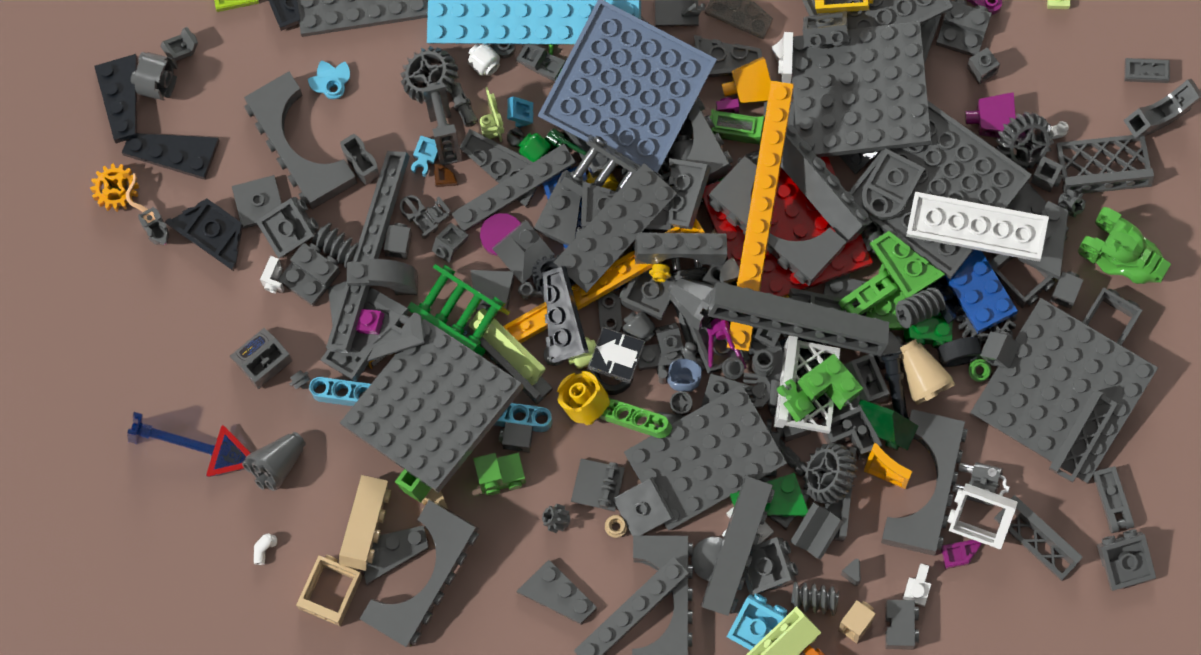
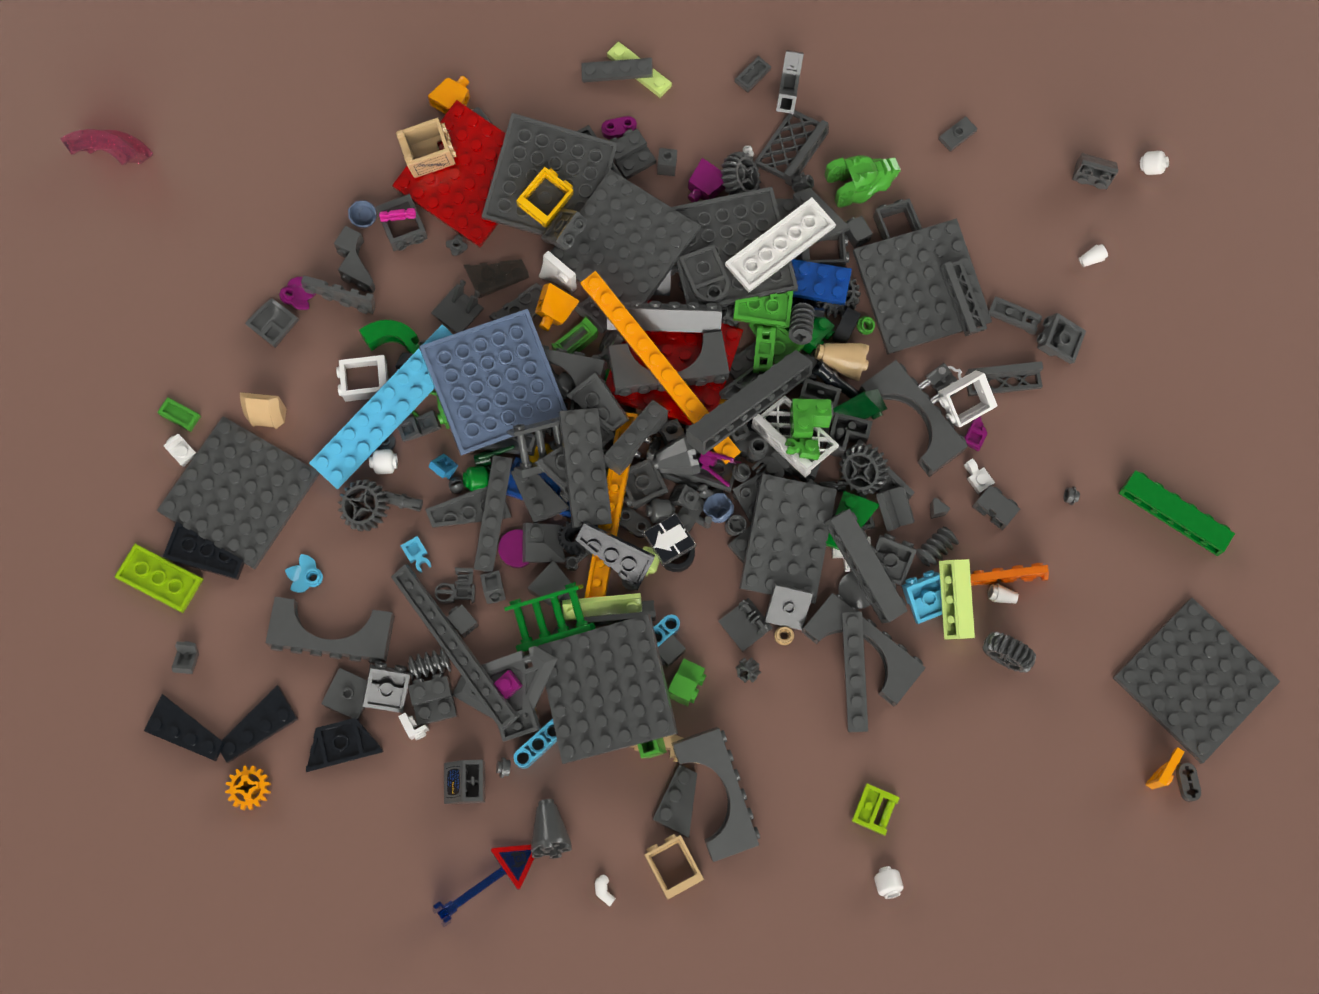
camera: 60 degrees left, 0 degrees up
dark grey animal [126,173,169,245] -> none
dark grey brick [131,52,178,101] -> none
tan brick [339,475,391,571] -> none
dark grey brick [340,134,380,185] -> none
dark grey arch [347,259,418,295] -> none
dark grey fence [423,83,462,166] -> none
reddish brown tile [434,164,458,187] -> none
yellowish green hinge [480,87,505,142] -> none
dark grey wing [516,560,597,625] -> none
yellow brick [557,371,610,425] -> none
bright green beam [600,398,672,438] -> none
yellow plate [649,264,671,282] -> none
magenta plate [716,97,739,114] -> none
dark grey tile [720,257,740,283] -> none
tan brick [838,600,875,644] -> none
light orange plate [864,443,912,489] -> none
dark grey brick [980,331,1019,369] -> none
dark grey brick [1030,156,1063,192] -> none

